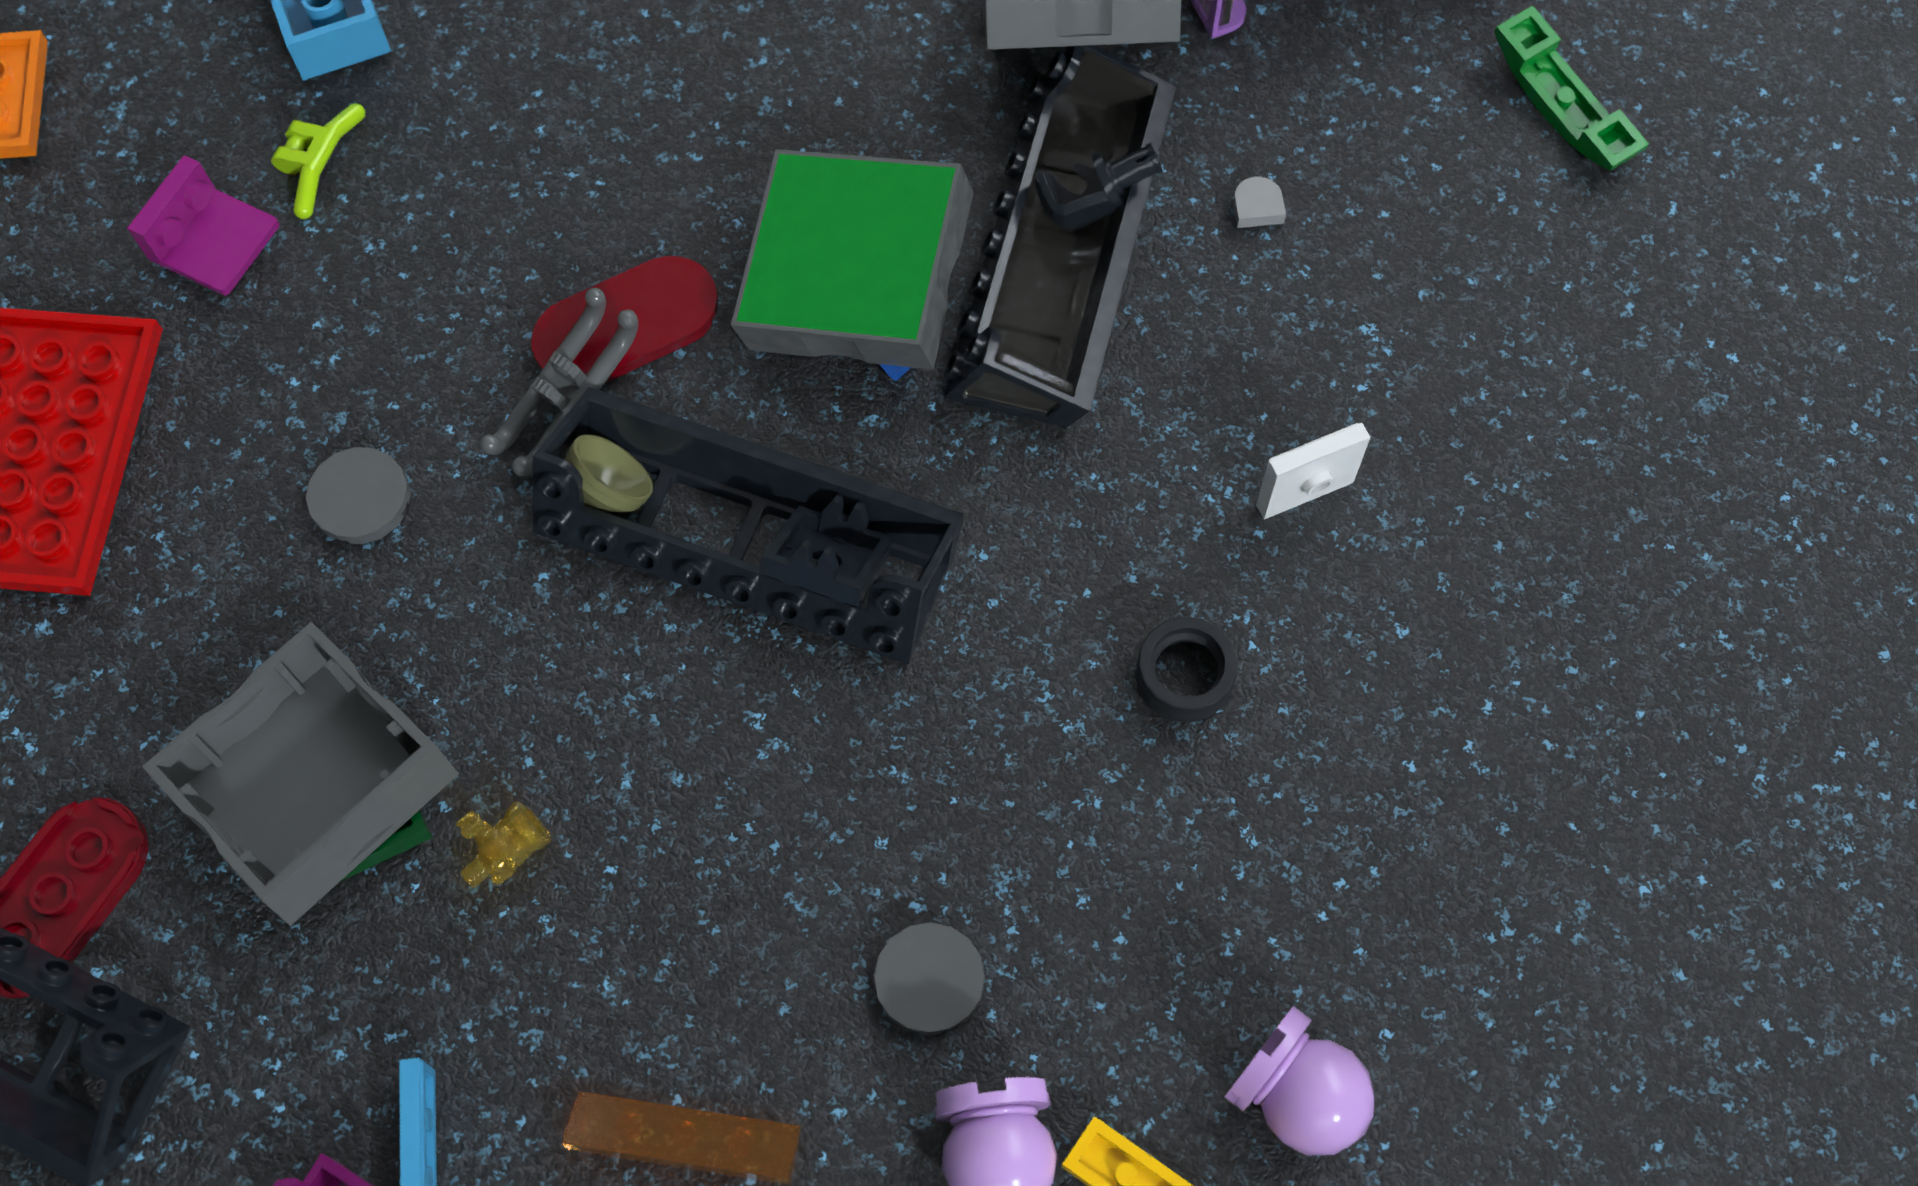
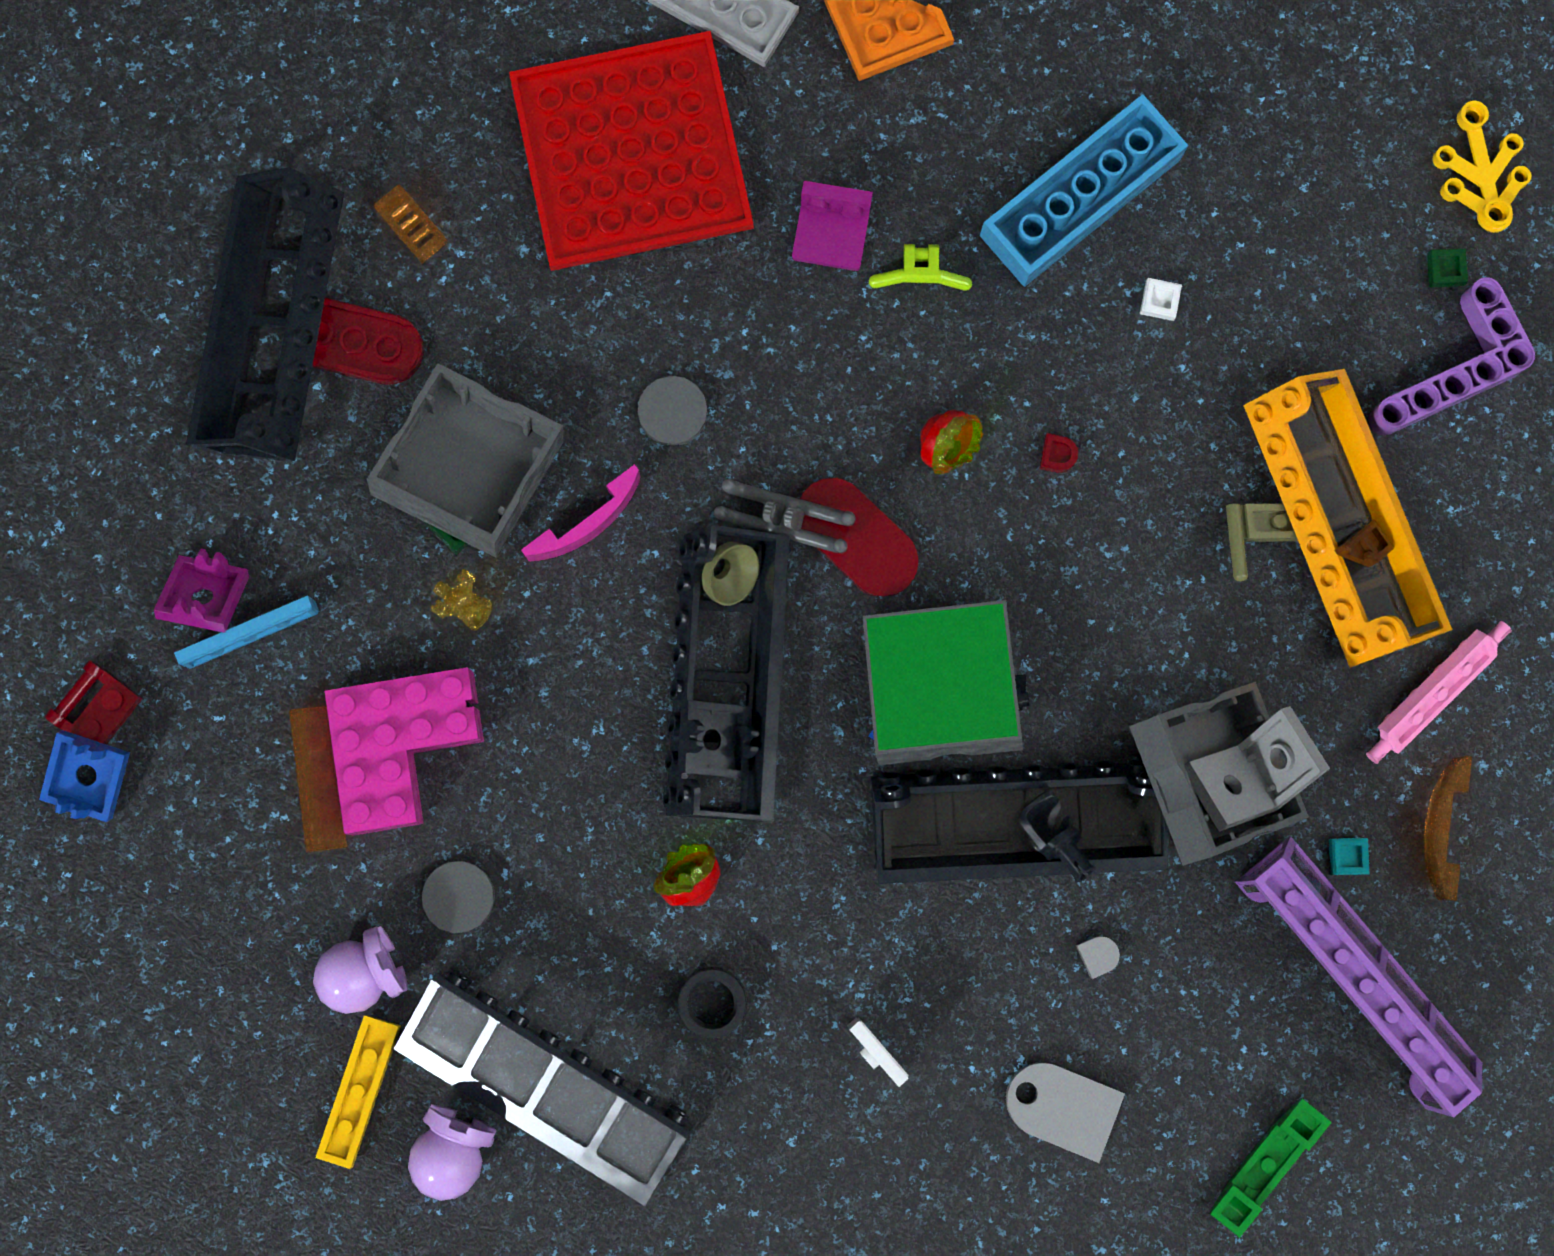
camera: 70 degrees right, 15 degrees up
none -> dark pink piece [325,667,484,836]
none -> window [394,970,693,1206]
none -> dark pink slope [521,464,641,561]
none -> clear neon green hair [653,843,721,906]
none -> clear neon green hair [920,409,983,475]
none -> light grey tile [1006,1062,1125,1163]
none -> dark red tile [1039,433,1078,473]

